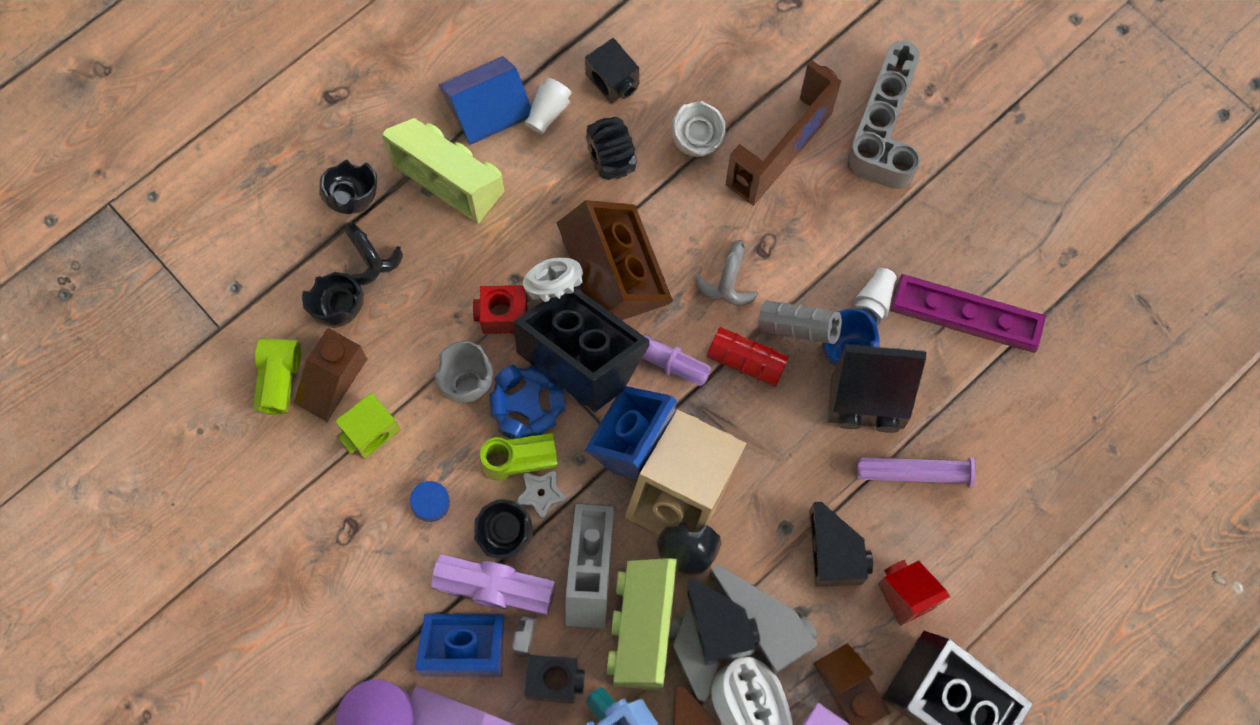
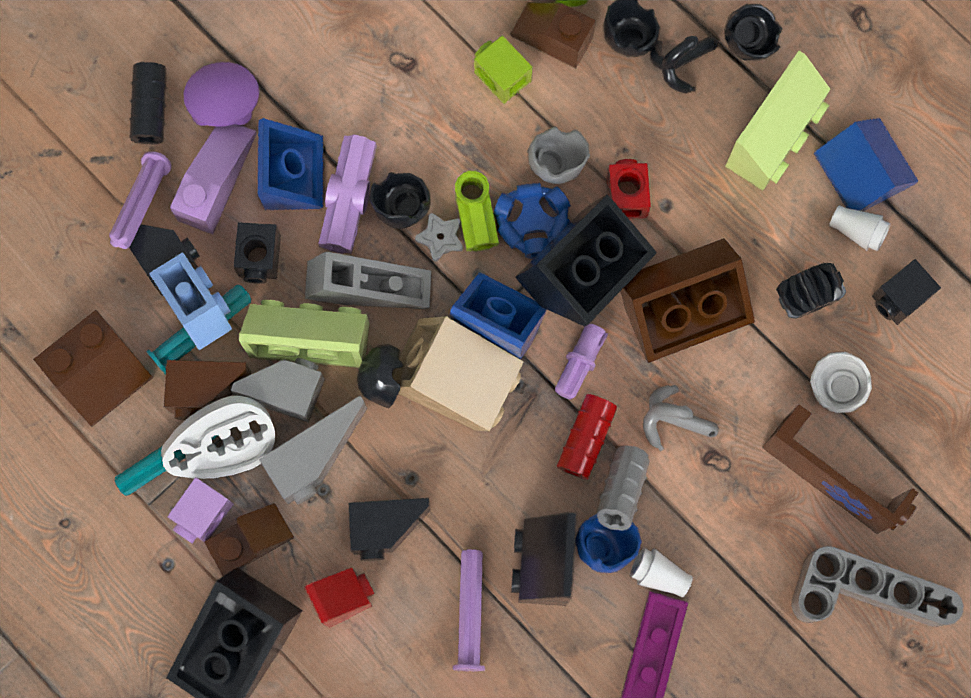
camera: 90 degrees right, 5 degrees up
blue tile [410,481,450,522] -> none
light grey tile [512,615,537,657] -> none
white gear [523,258,583,302] -> none
black slope [685,579,760,666] -> none

